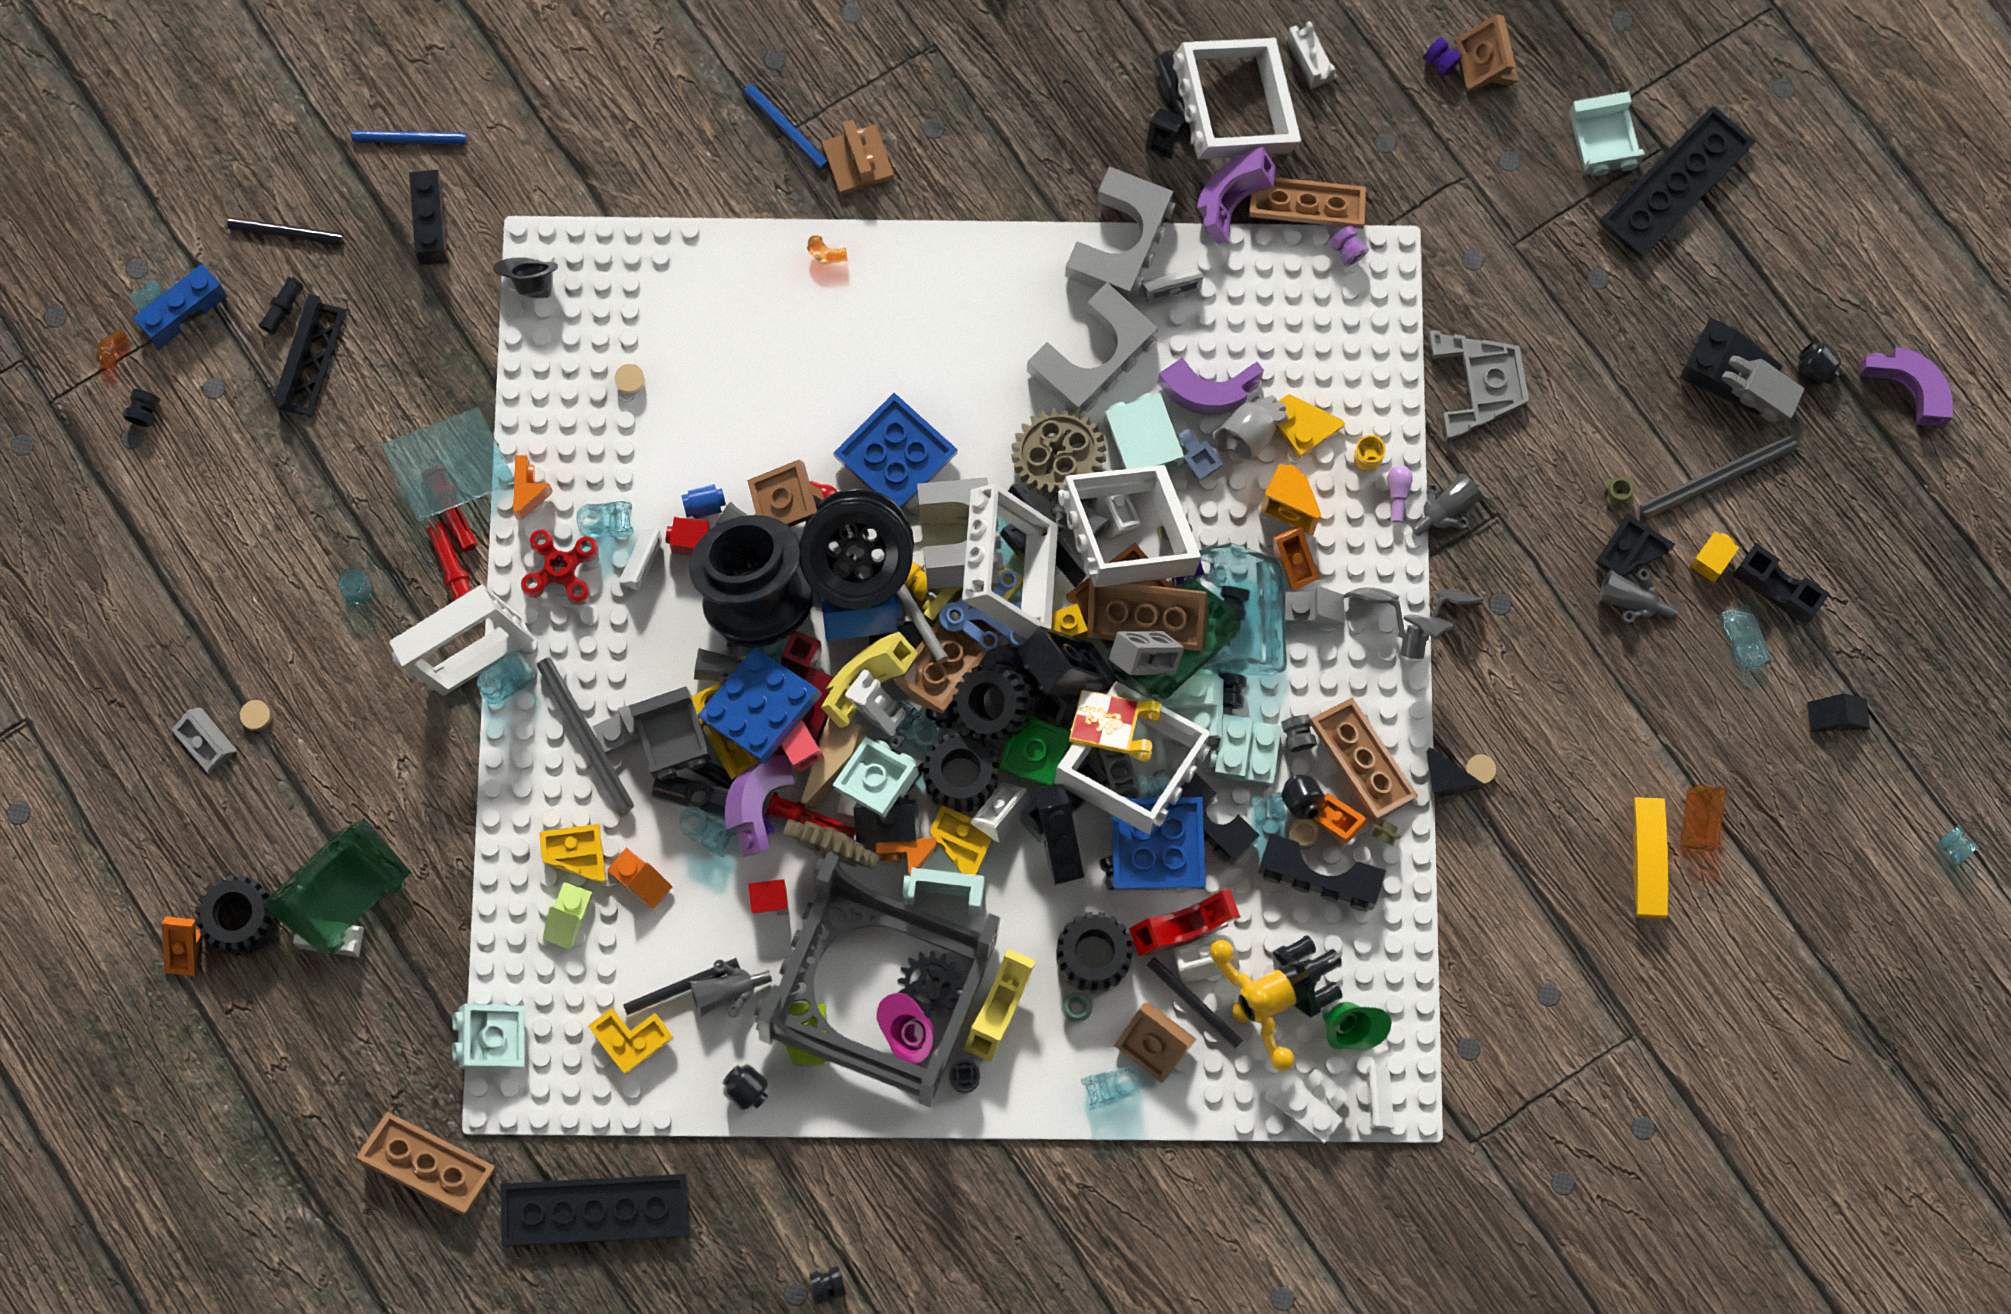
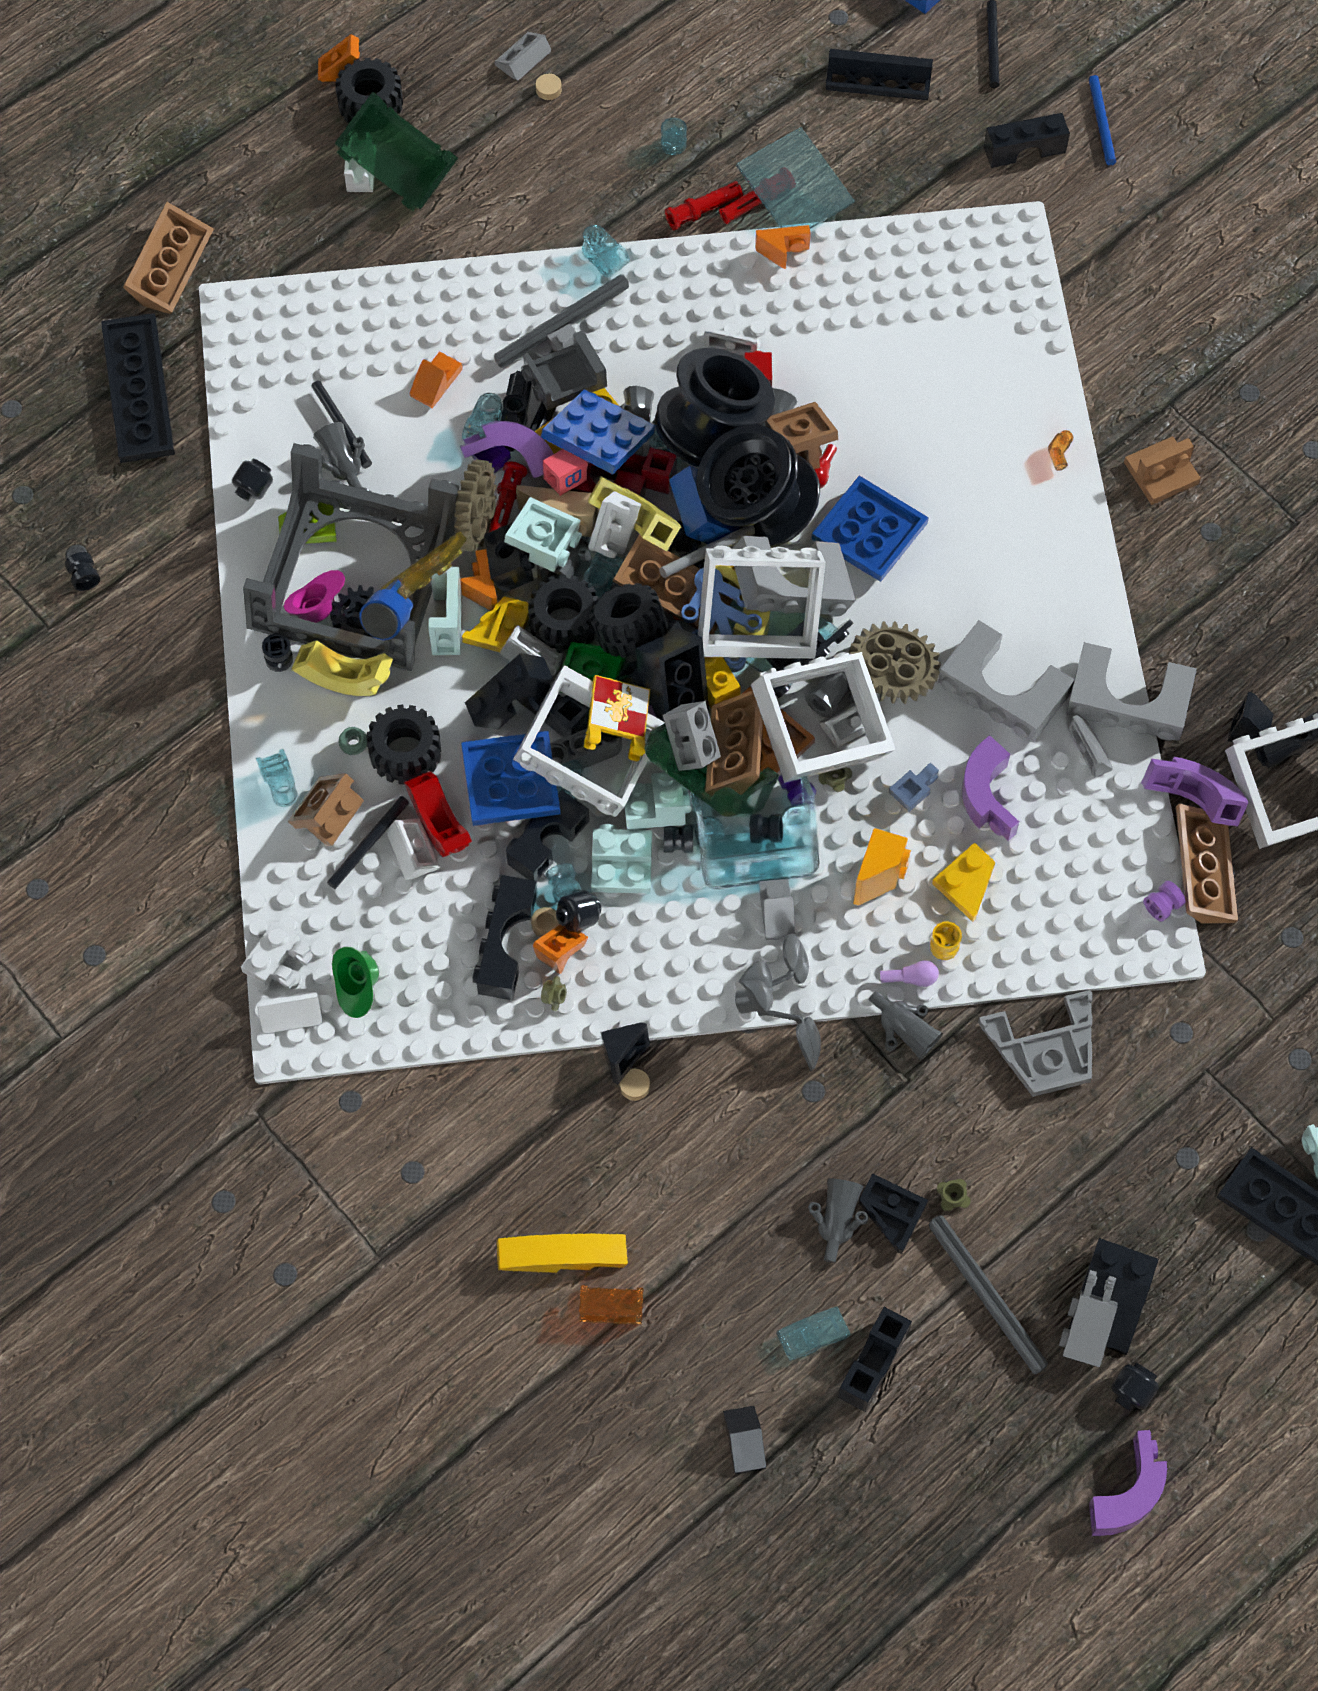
camera: 85 degrees right, 10 degrees down
black pin [259,277,304,335] -> none
white window [389,584,534,696] -> none
light aqua plate [452,1004,525,1069] -> none
black piece [493,257,558,298] -> none
red gear [521,529,599,605] -> none
yellow wing [539,824,607,883] -> none
yellowish green slope [542,882,593,950] -> none
clear light blue piece [576,501,634,538] -> none
yellow plate [588,1008,674,1076] -> none
tan tile [615,364,645,395] -> none
blue brick [681,484,726,519] -> none
blue bar [744,84,828,170] -> none
red panel [748,879,789,916] -> none
light aqua panel [1104,393,1184,470] -> none
wheel [1209,935,1343,1071] -> none
light grey piece [1211,396,1288,459] -> none
orange slope [1272,526,1320,591] -> none
dark grey wheel [1281,715,1317,753] -> none
medium nougat slope [1308,697,1418,821] -> none
yellow brick [1690,531,1740,583] -> none
clear light blue wheel [1936,825,1979,866] -> none
none -> plate [360,531,467,640]

